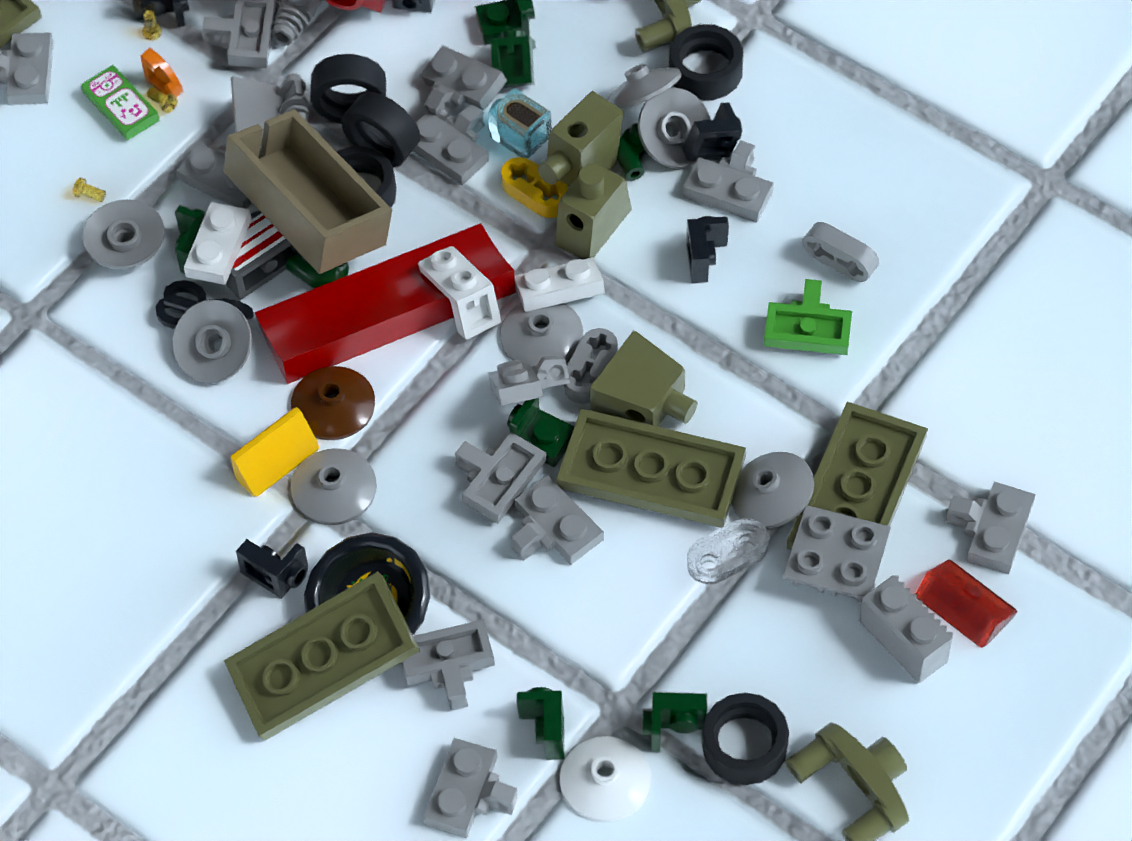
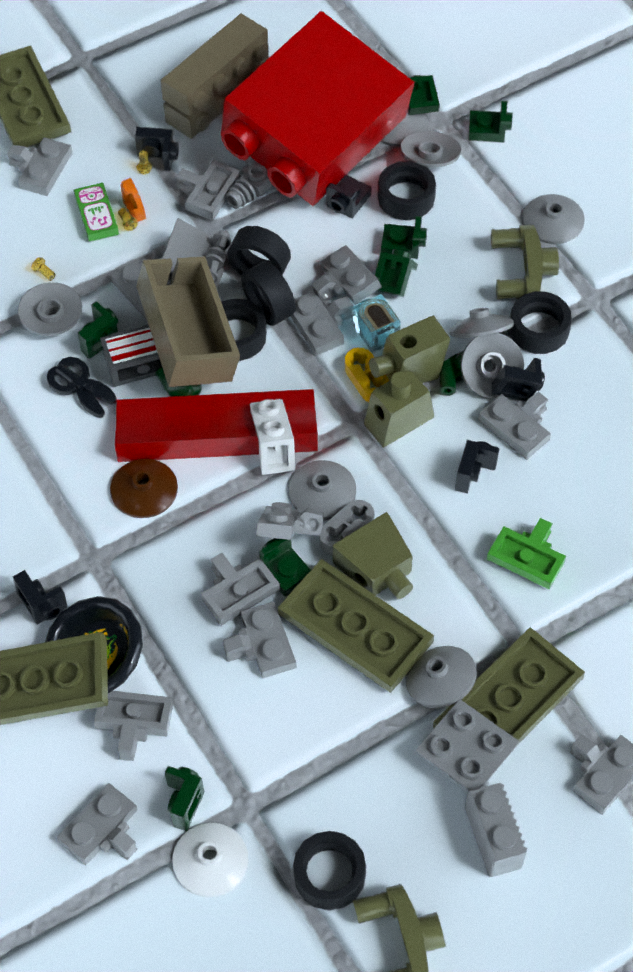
camera: 20 degrees right, 0 degrees up
light grey dish [173,300,252,383] -> none
white plate [184,202,252,285] -> none
yellow slope [230,407,319,497] -> none
light grey dish [291,448,377,525] -> none
white plate [515,257,605,312] -> none
dark green bracket [642,692,707,752] -> none
clear plate [687,518,769,585] -> none
light grey beam [802,222,880,282] -> none
clear red slope [916,559,1018,648] -> none

